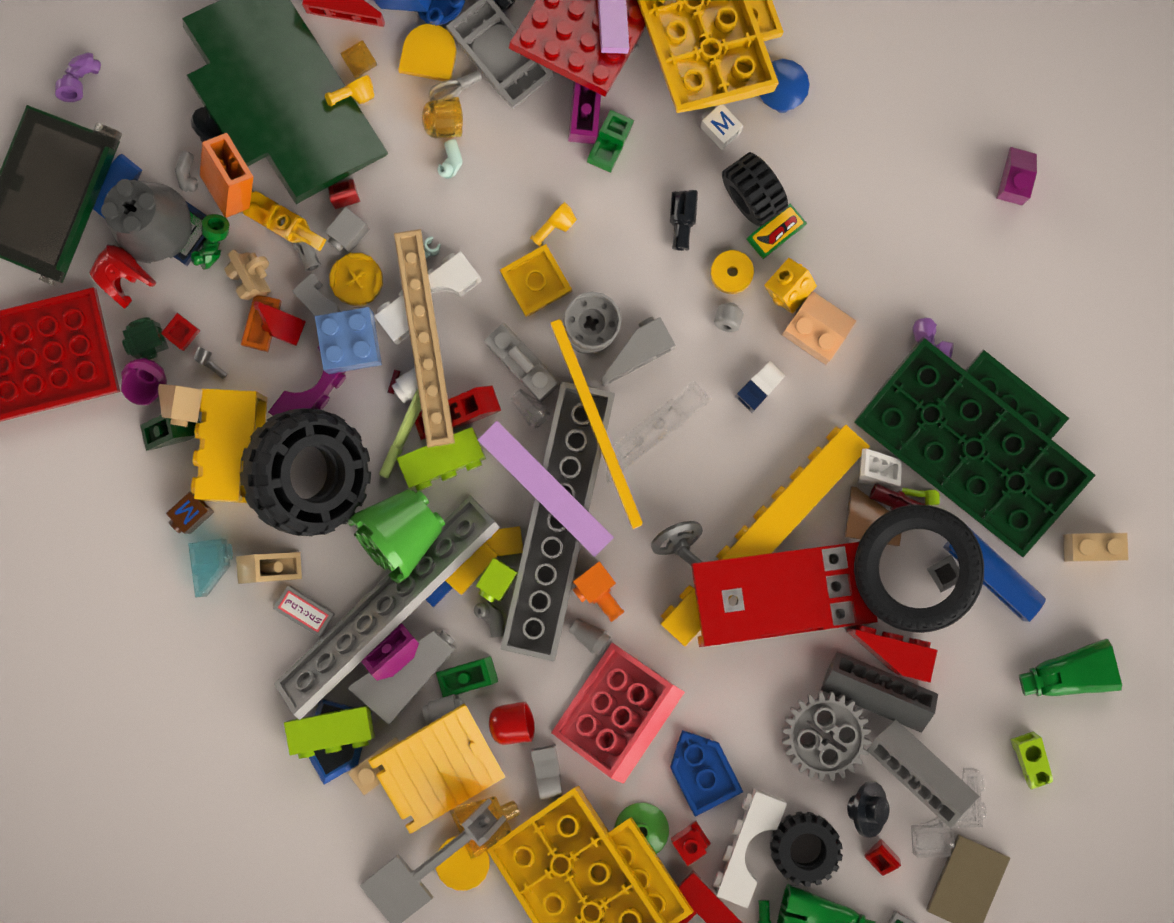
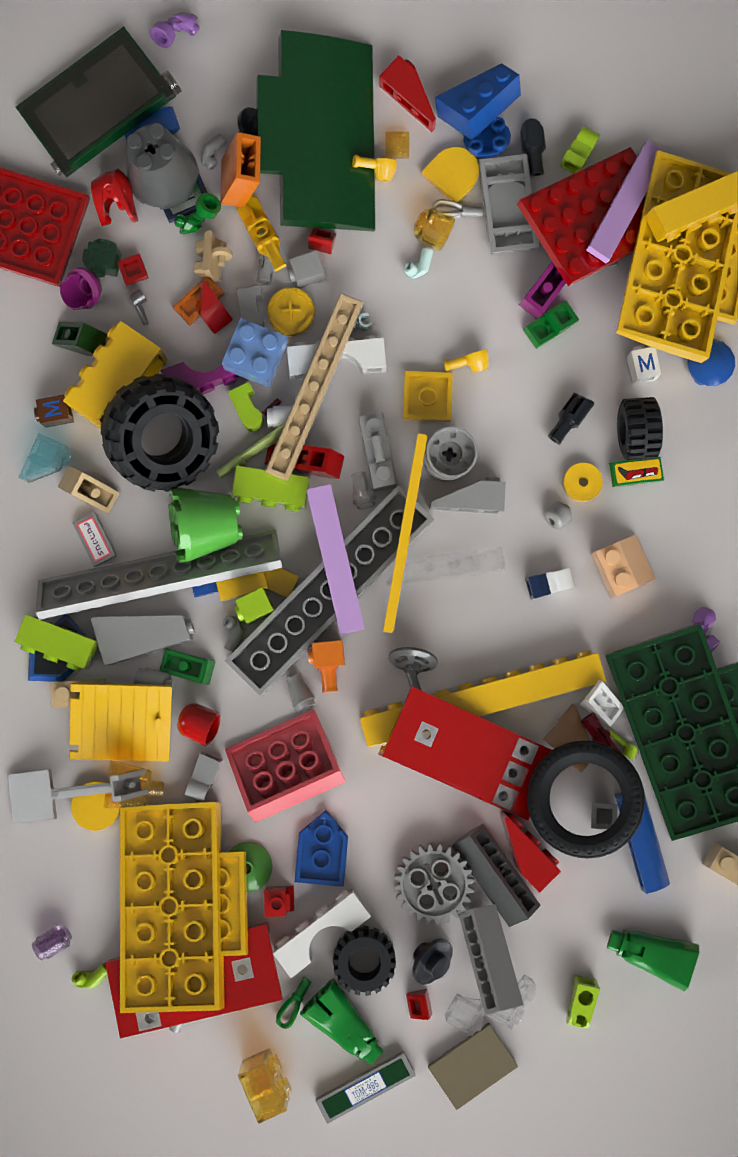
camera: 25 degrees right, 0 degrees up
tan slope [158,384,203,427] -> none
magenta slope [361,623,419,681] -> none
yellow head [764,257,817,314] -> none
none -> lime leg [227,382,264,432]

